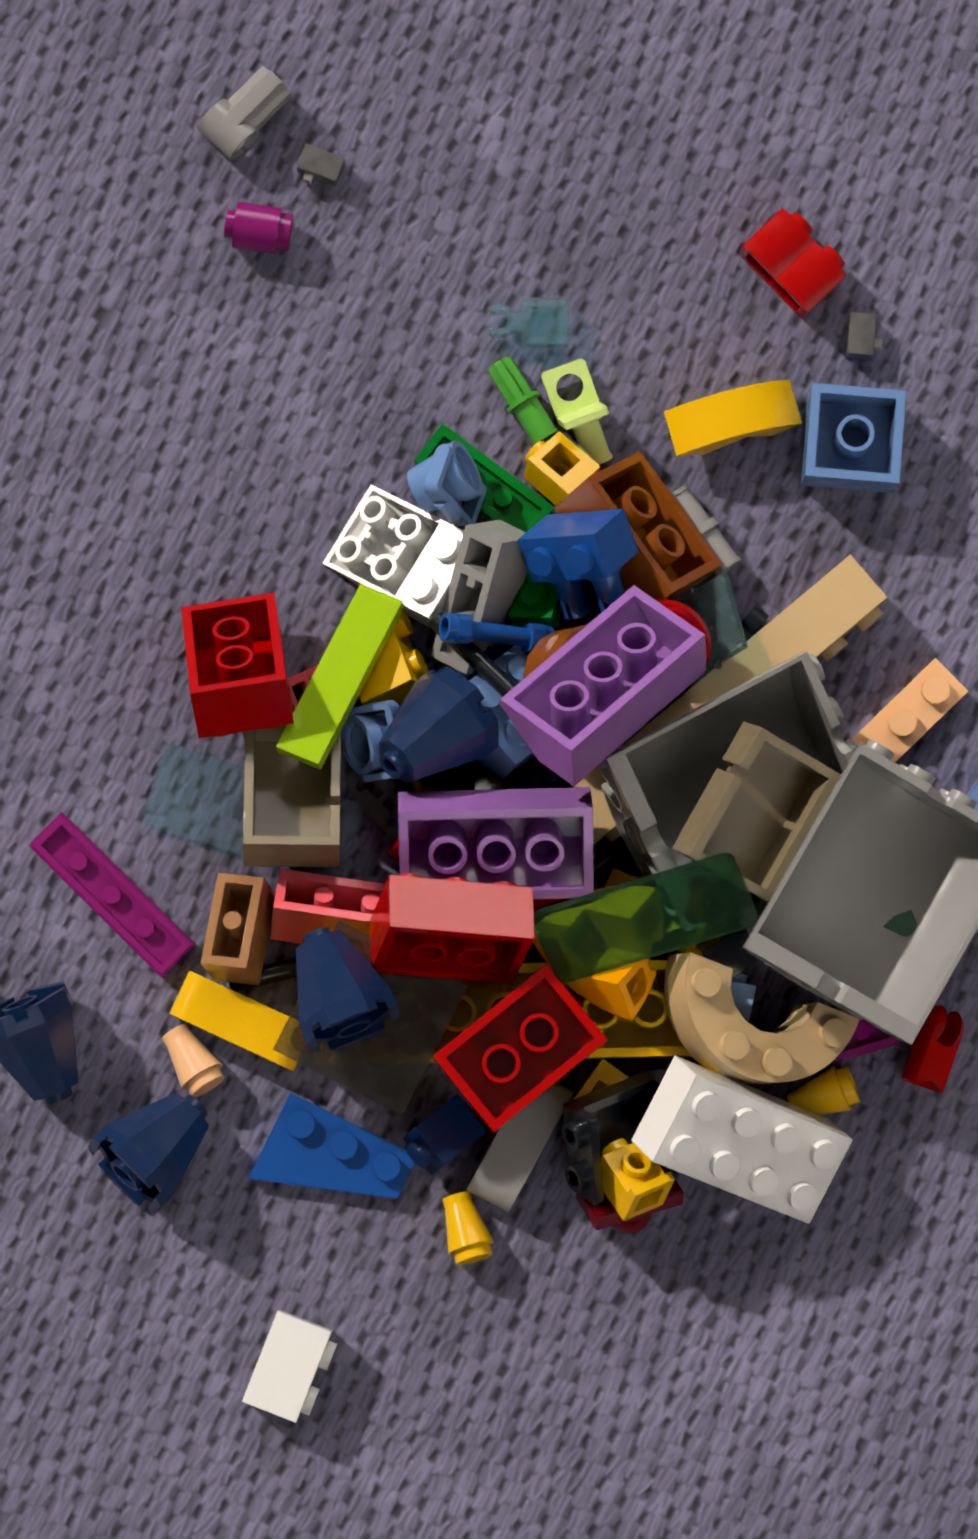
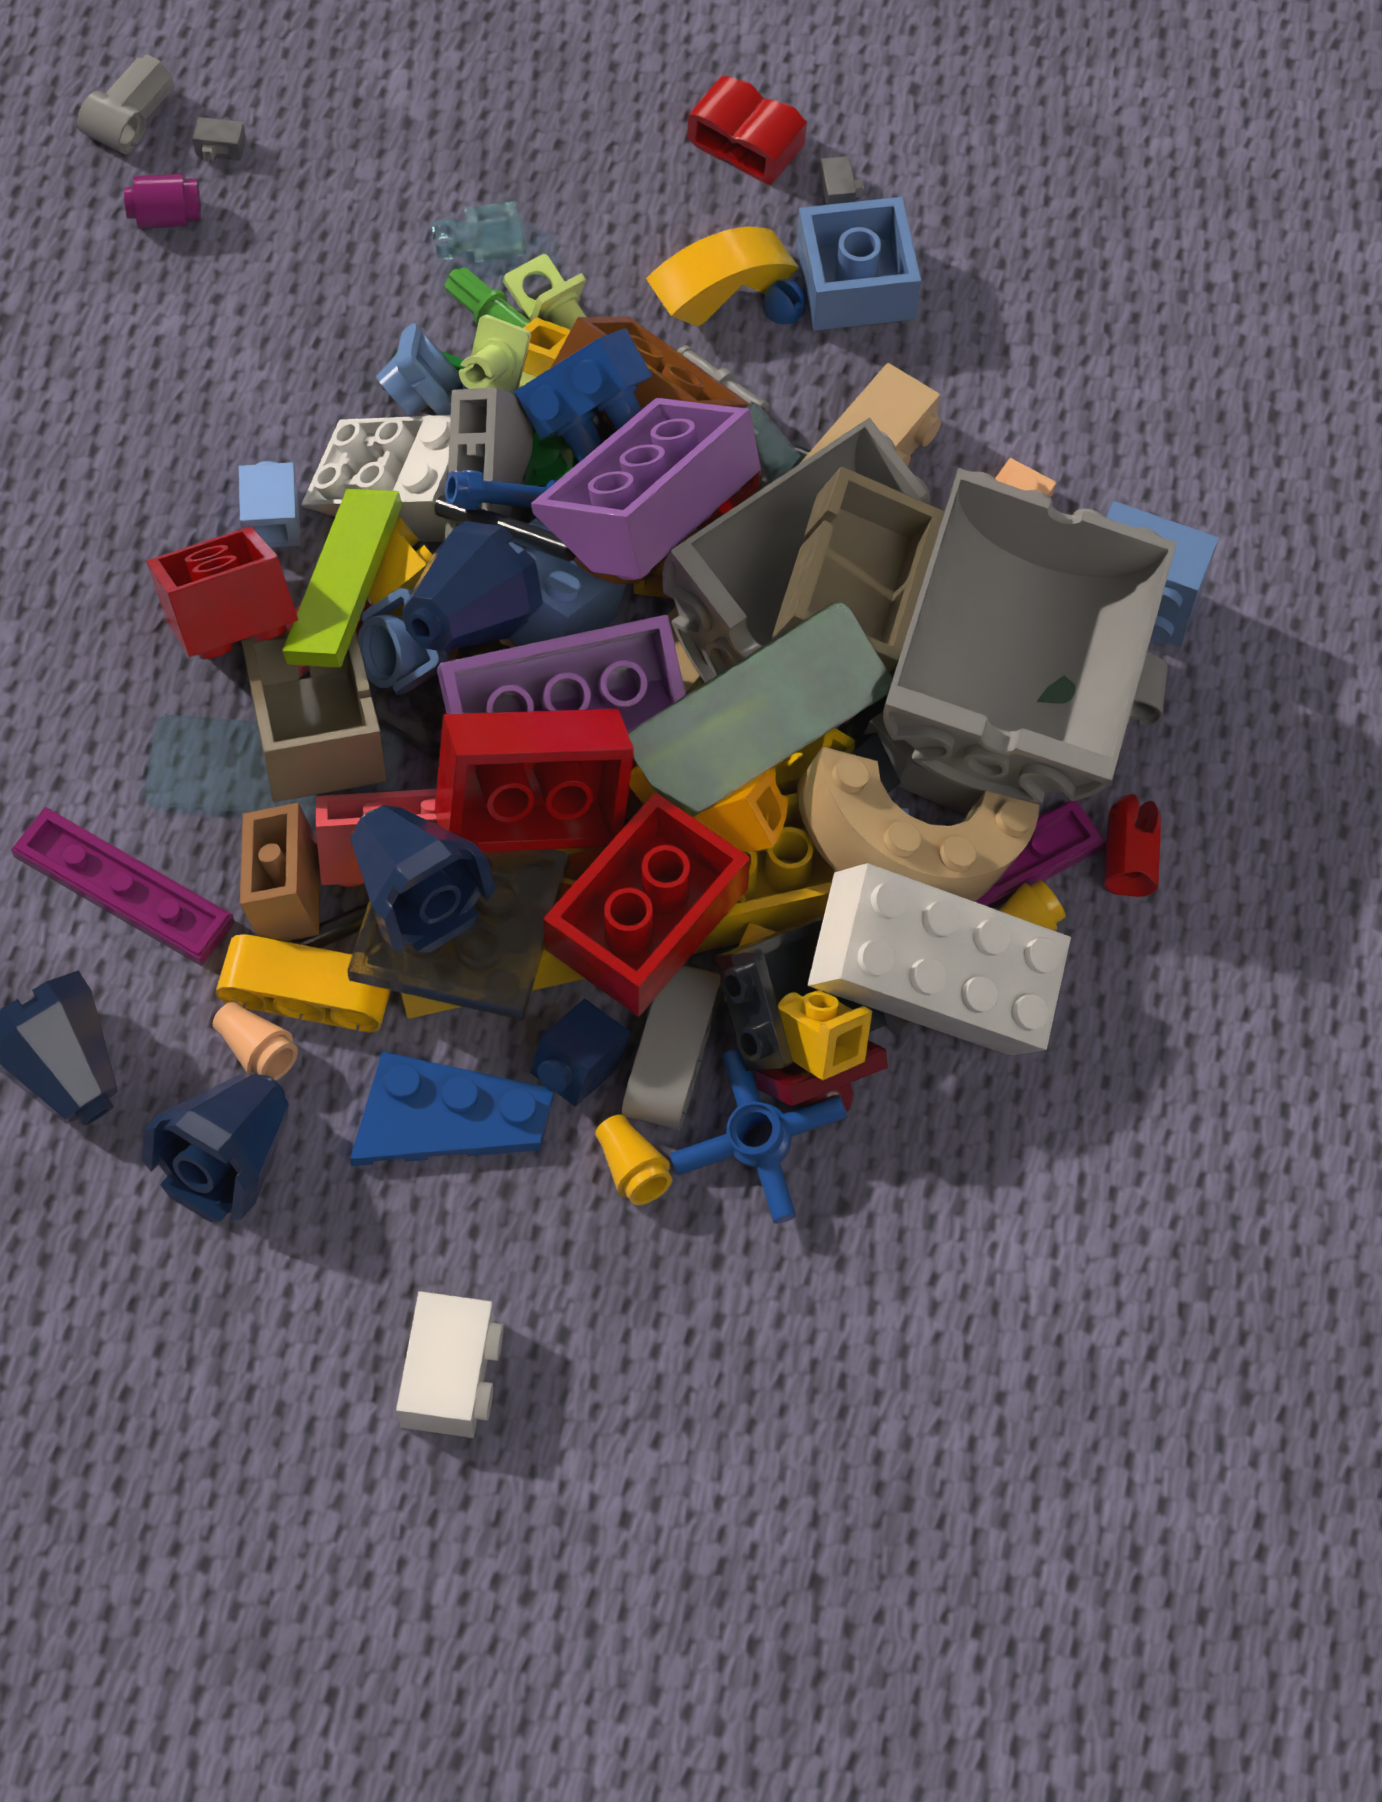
camera: 10 degrees left, 20 degrees down
none -> light blue brick [239,461,300,547]
none -> yellowish green bracket [459,315,536,392]
none -> blue bar [670,1049,848,1223]
none -> blue hinge [763,279,806,325]

